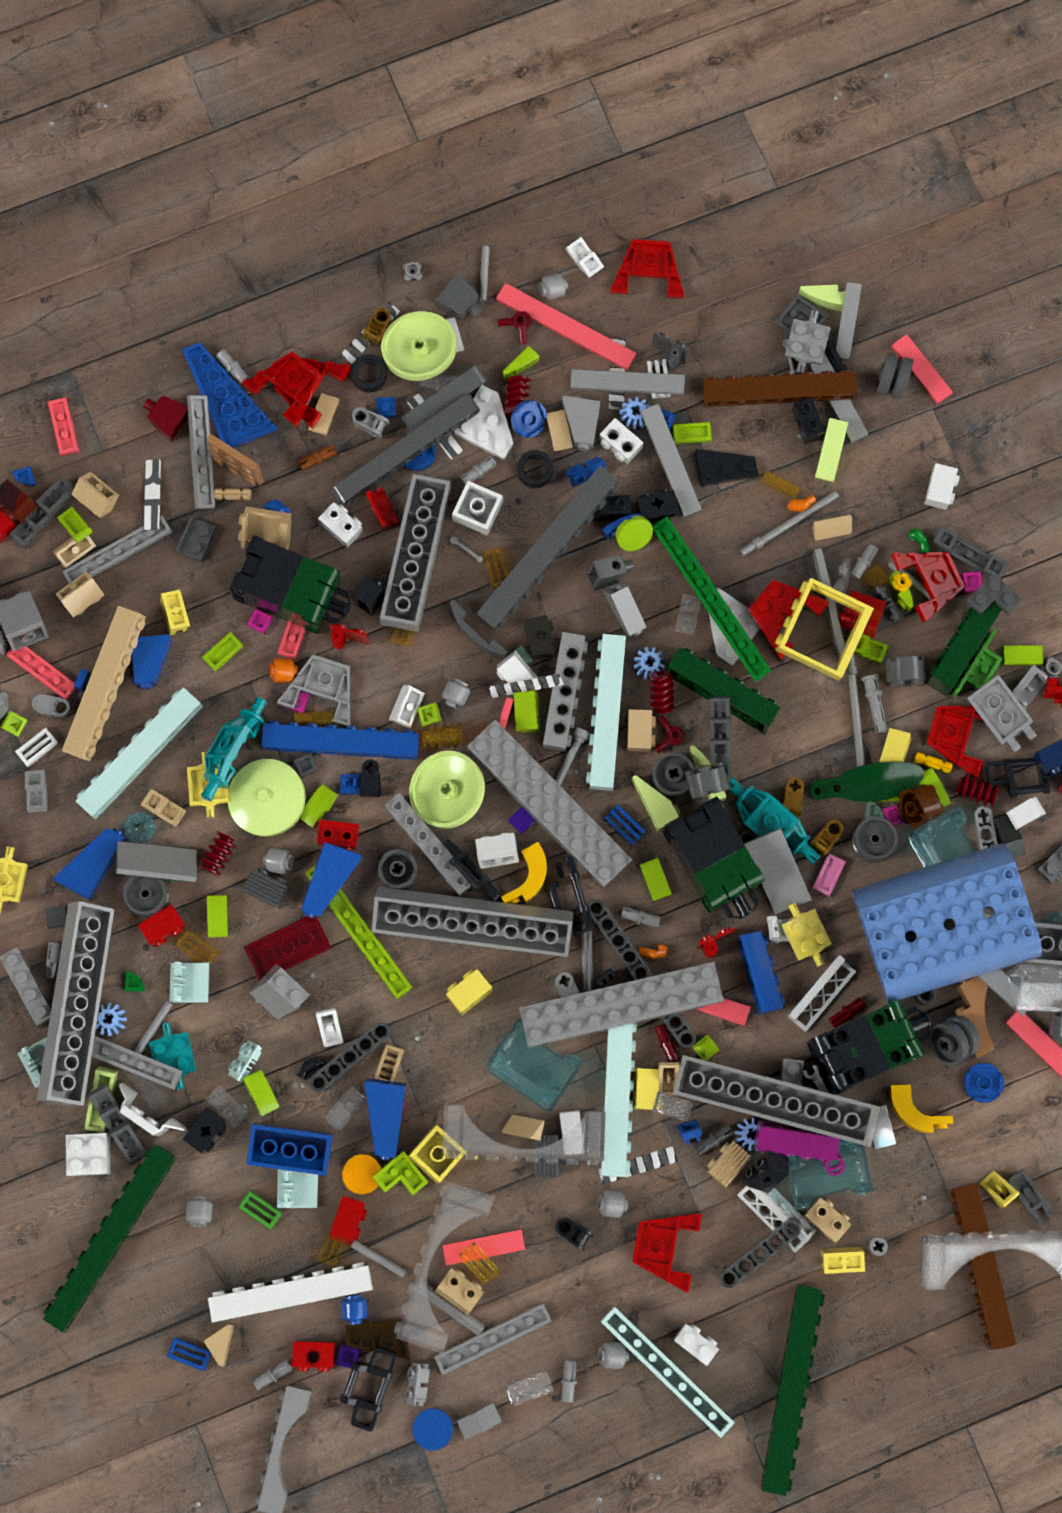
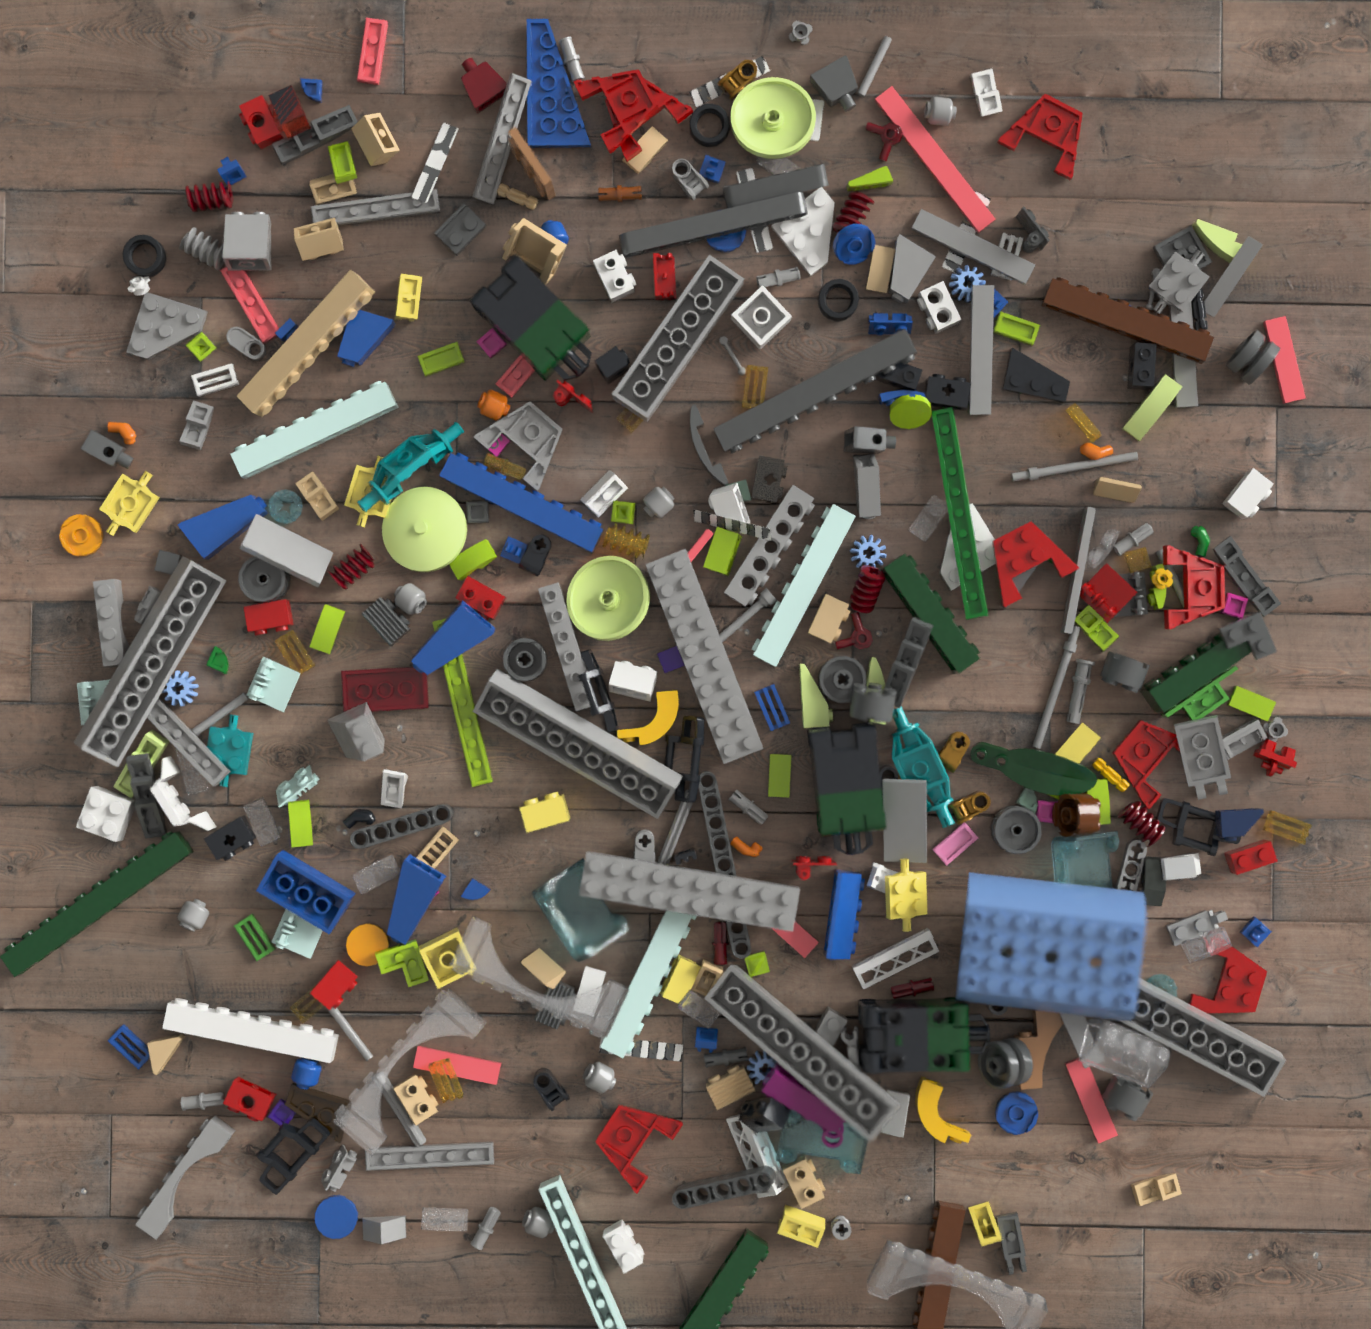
camera: 25 degrees right, 10 degrees up
light yellow window [775,578,874,680] -> none
none -> blue tile [461,878,491,900]

